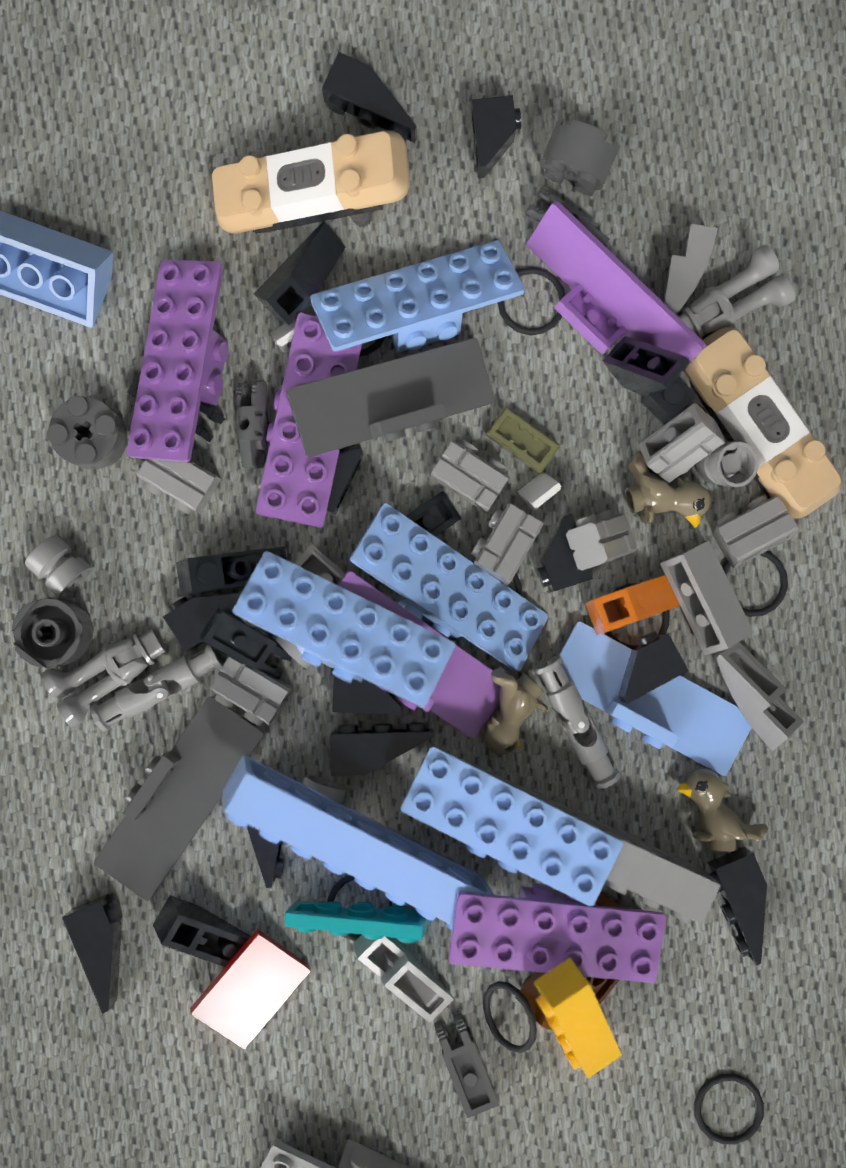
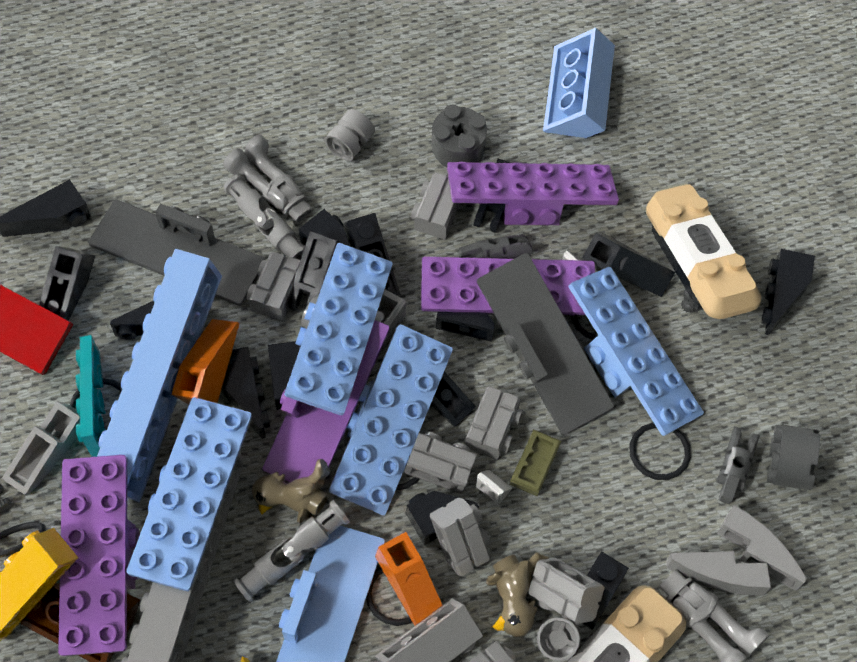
camera: 75 degrees right, 25 degrees down
dark grey brick [12,598,94,667] -> none
black slope [471,95,521,178] -> none
medium lavender bracket [527,201,706,361] -> none
black slope [602,336,691,395] -> none
black slope [618,631,689,704] -> none
none -> orange slope [171,319,240,405]
none -> light grey slope [717,505,806,591]

